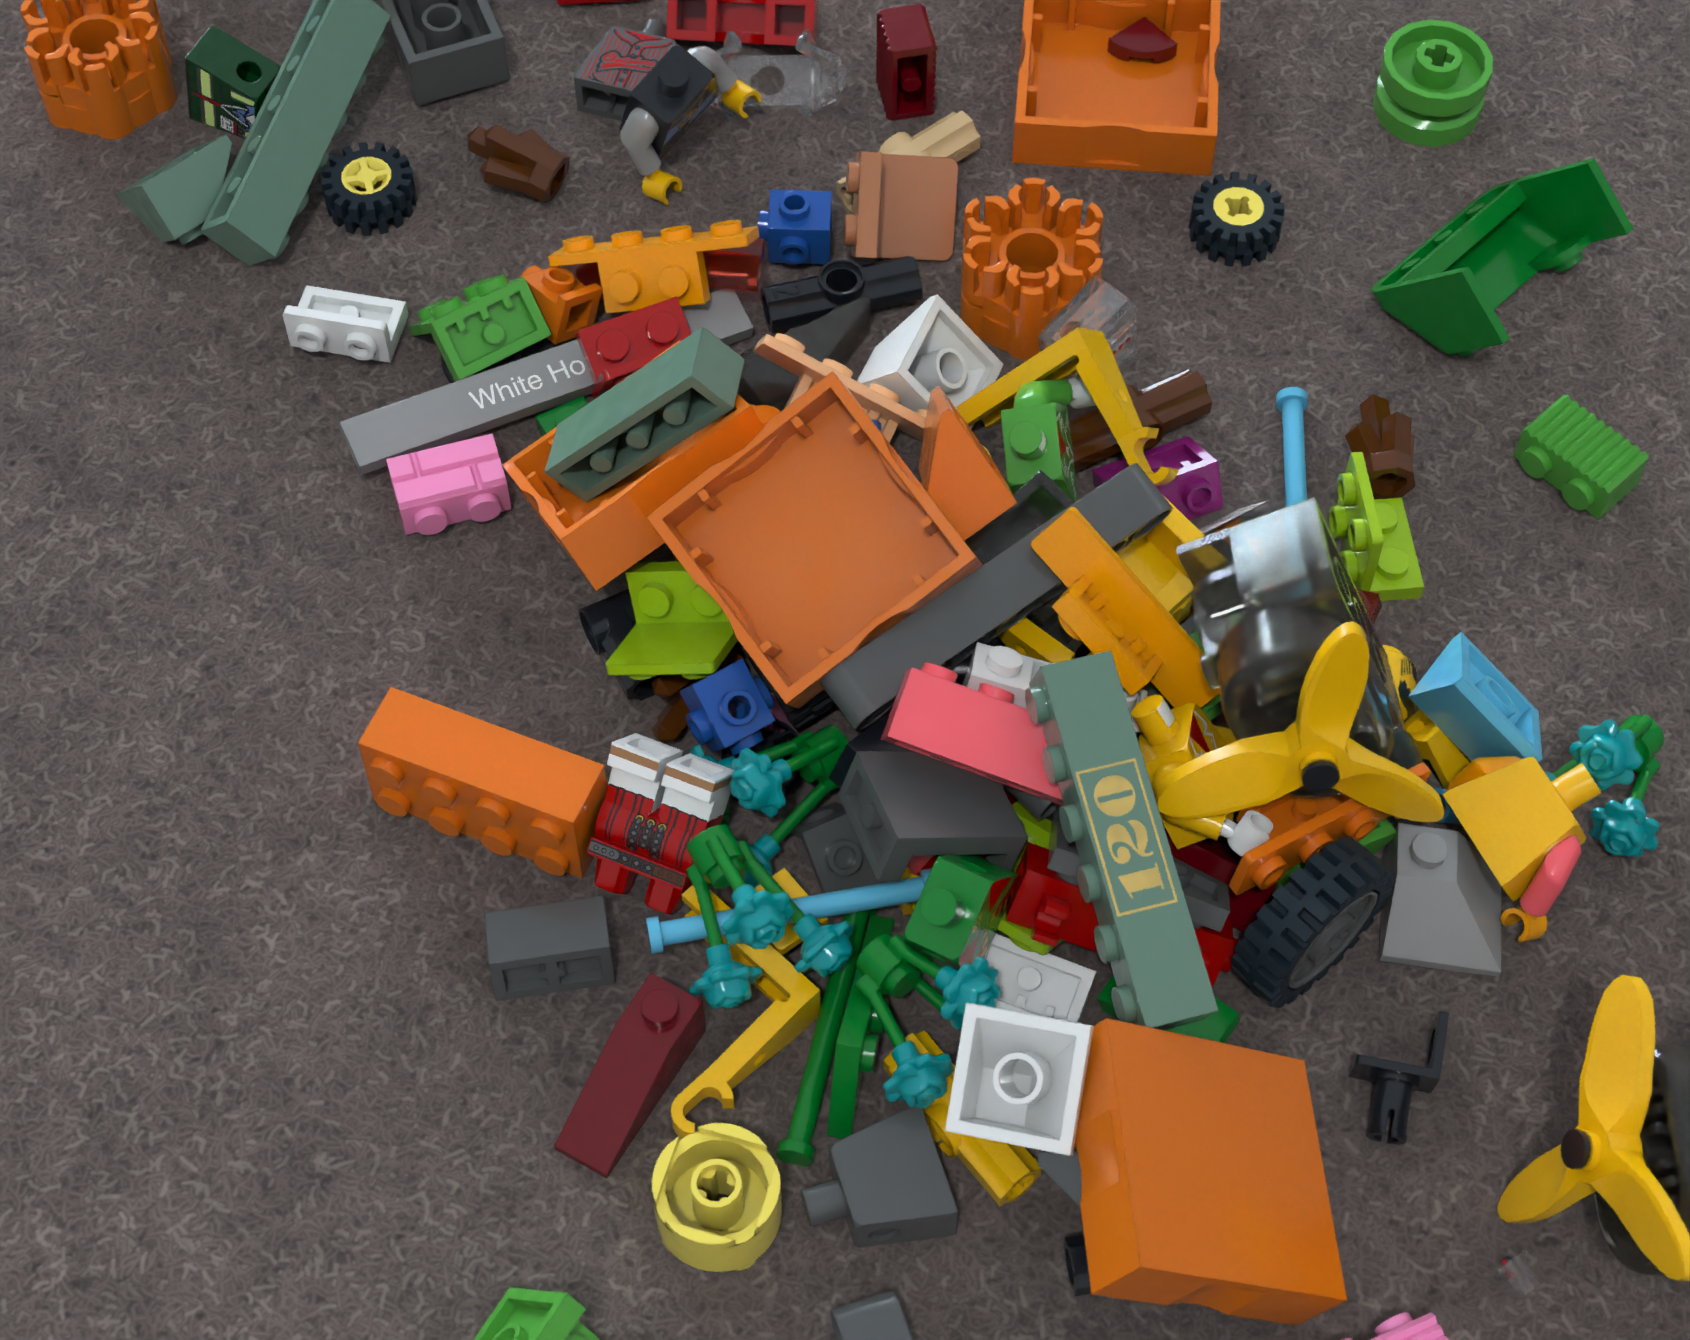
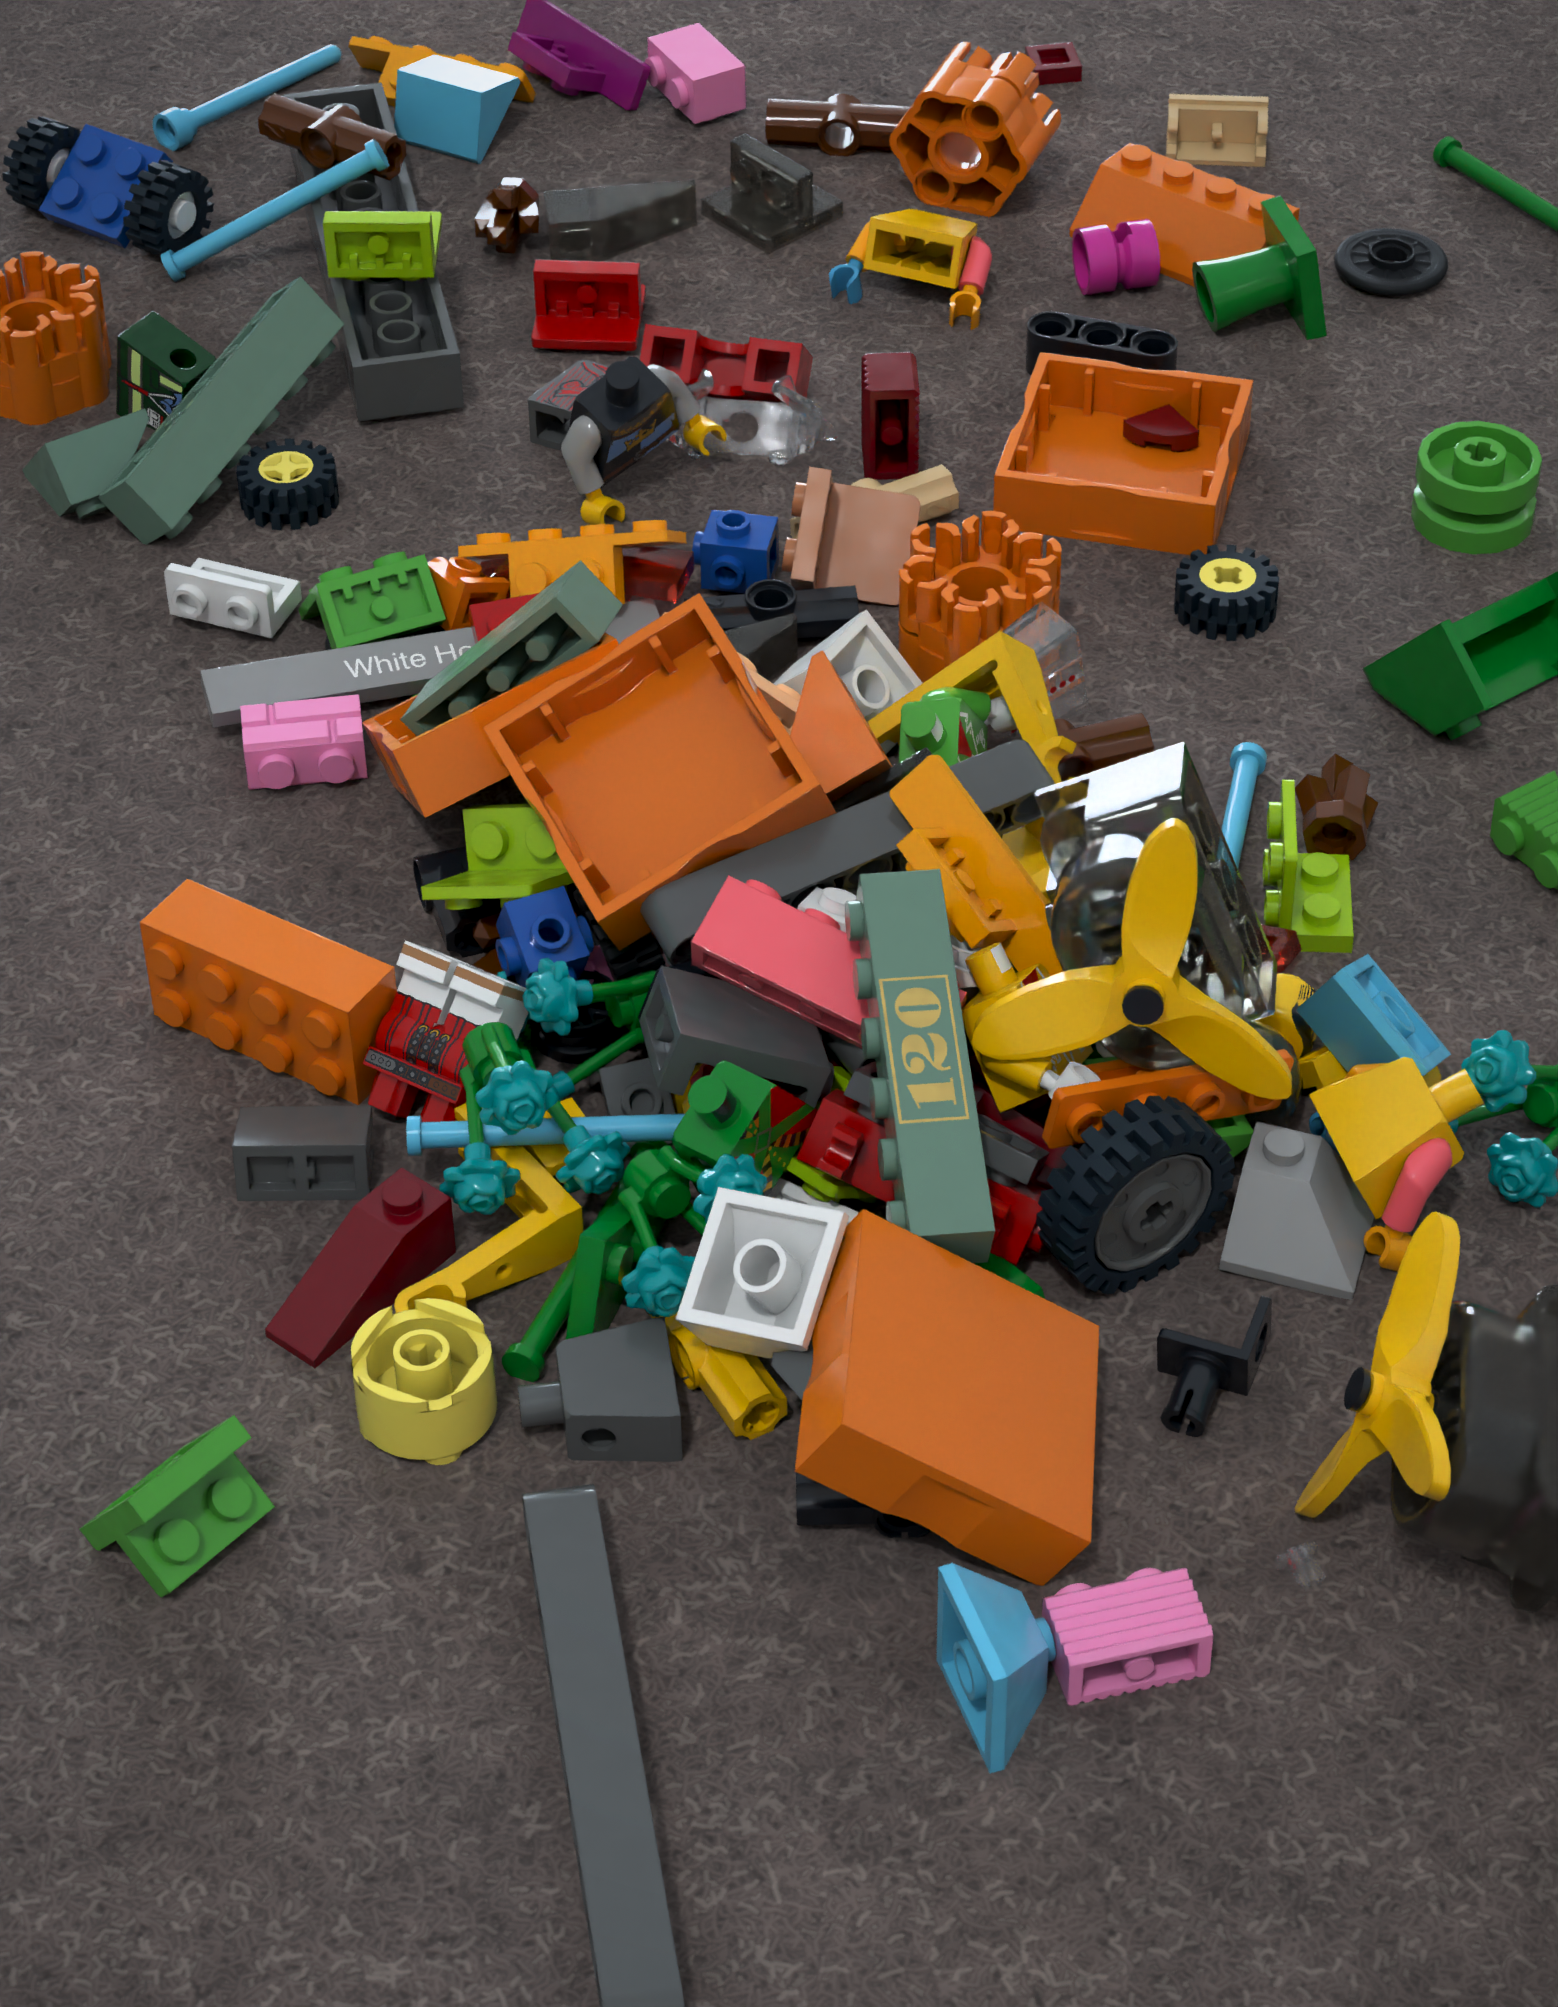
camera: 10 degrees right, 15 degrees down
reddish brown rock [467,124,570,203] -> none

